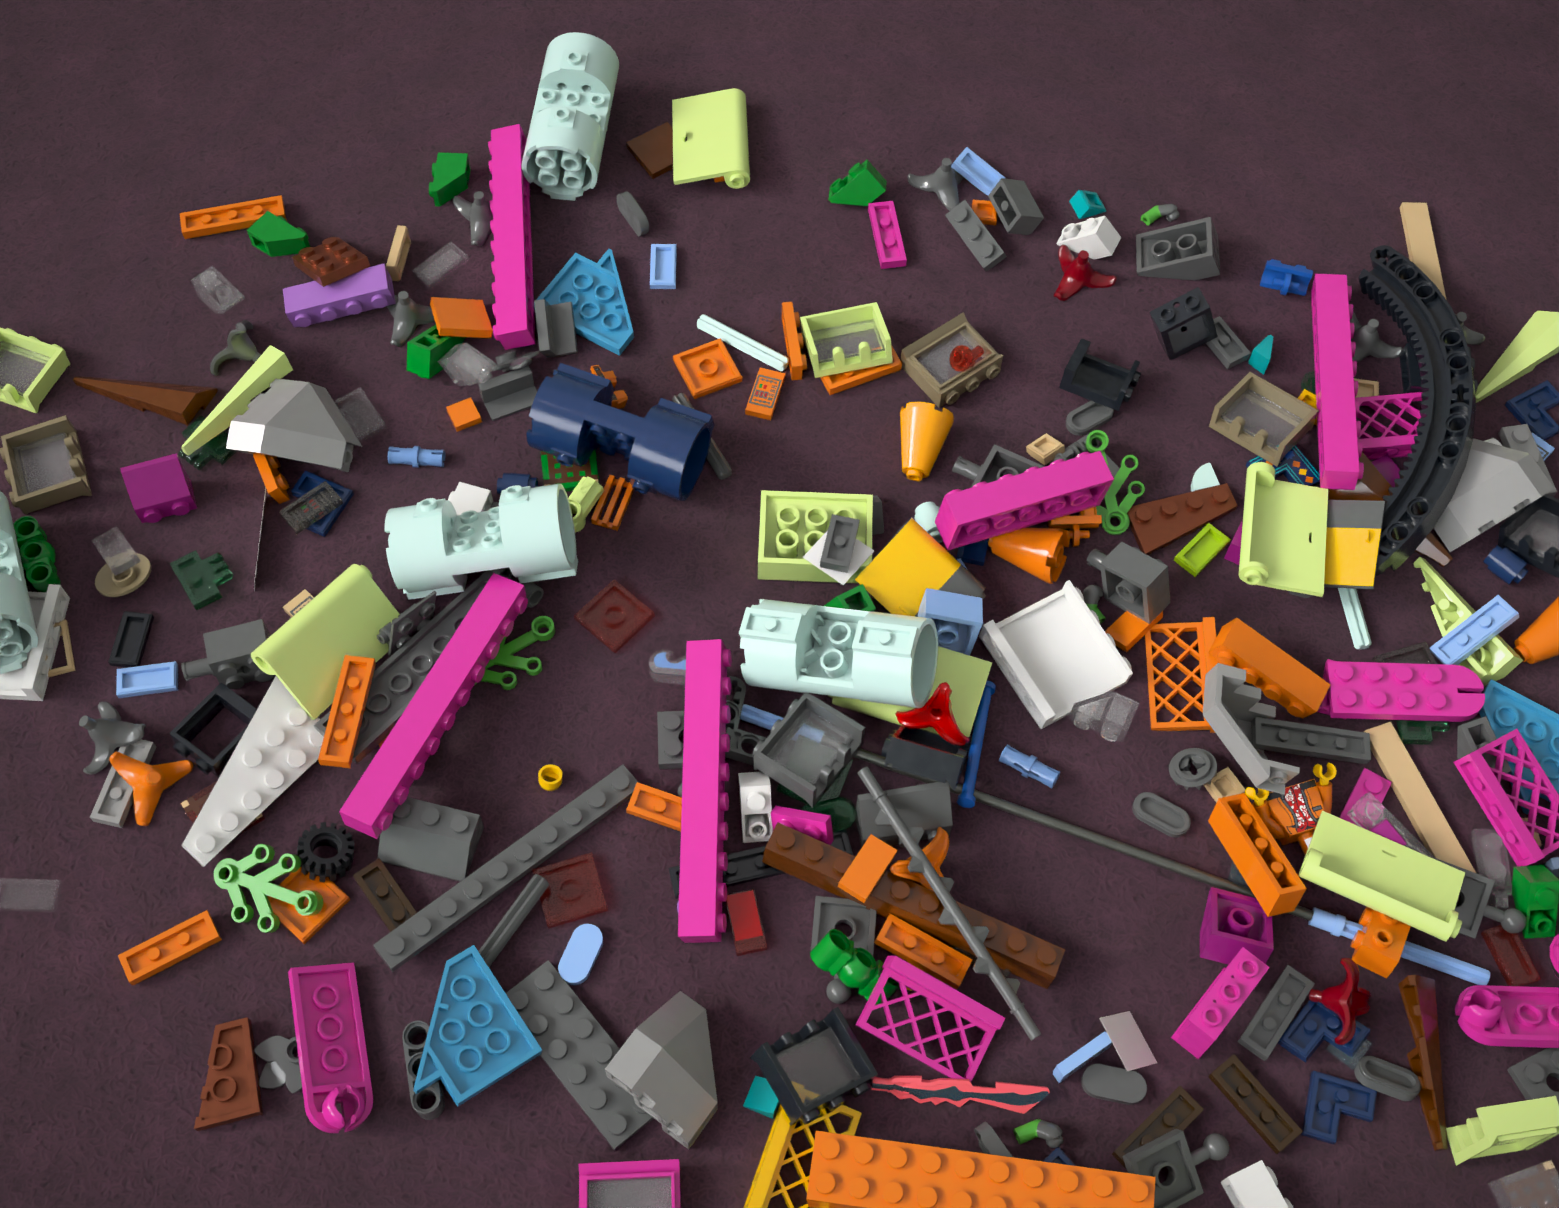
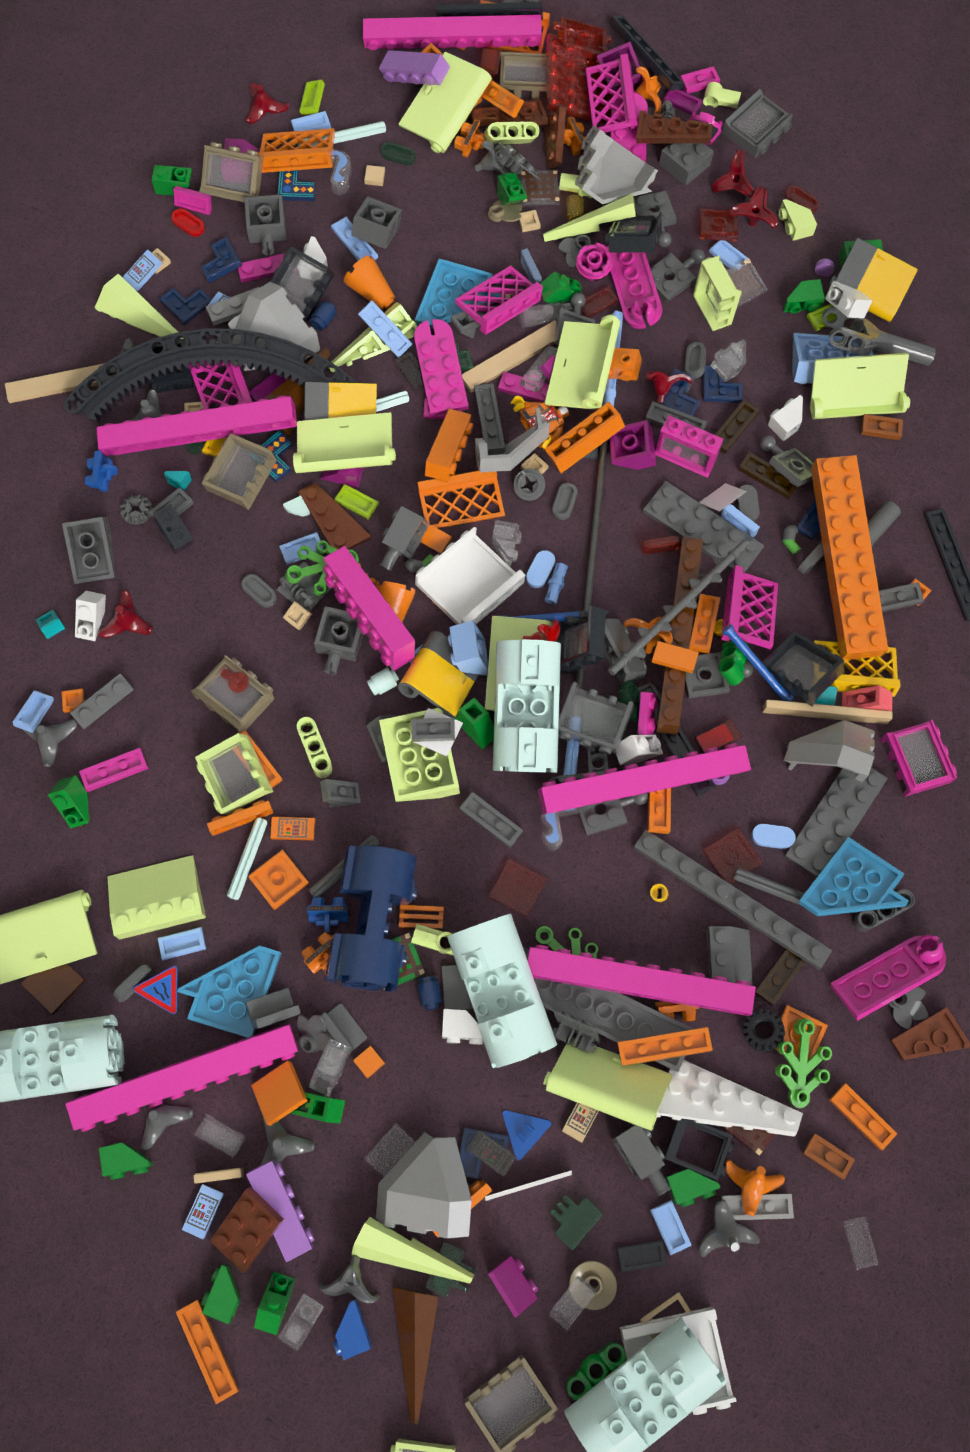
camera: 105 degrees left, 10 degrees up
medium blue pin [387,446,445,468] -> none
coral sword [871,1076,1050,1114] -> none
light orange cone [900,402,954,481] -> none
dark grey brick [988,178,1044,235] -> none
black panel [1059,338,1141,411] -> none
arm [1141,203,1180,226] -> none
reddish brown wedge [1398,975,1448,1151] -> none
none -> yellowish green slope [108,855,206,940]
none -> dark grey gear [120,494,153,525]
none -> piece [133,966,178,1014]
none -> light blue tile [182,1184,224,1239]
none -> green slope [254,1272,296,1335]
none -> light blue tile [279,532,324,565]
none -> yellowish green beam [297,717,332,778]
none -> blue hips [307,897,349,932]
none -> dark grey slope [320,779,361,808]
none -> blue slope [333,1299,372,1360]
none -> dark grey plate [459,792,523,848]
none -> blue piece [502,1110,551,1160]
none -> light blue tile [526,551,555,588]
none -> clear red tile [640,536,681,555]
none -> dark grey plate [643,481,764,573]
none -> green slope [664,1169,720,1207]
none -> clear slope [710,339,746,382]
none -> blue bar [722,624,794,702]
none -> tan tile [763,700,892,724]
none -> dark orange plate [802,1133,855,1180]
none -> coral slope [842,685,892,712]

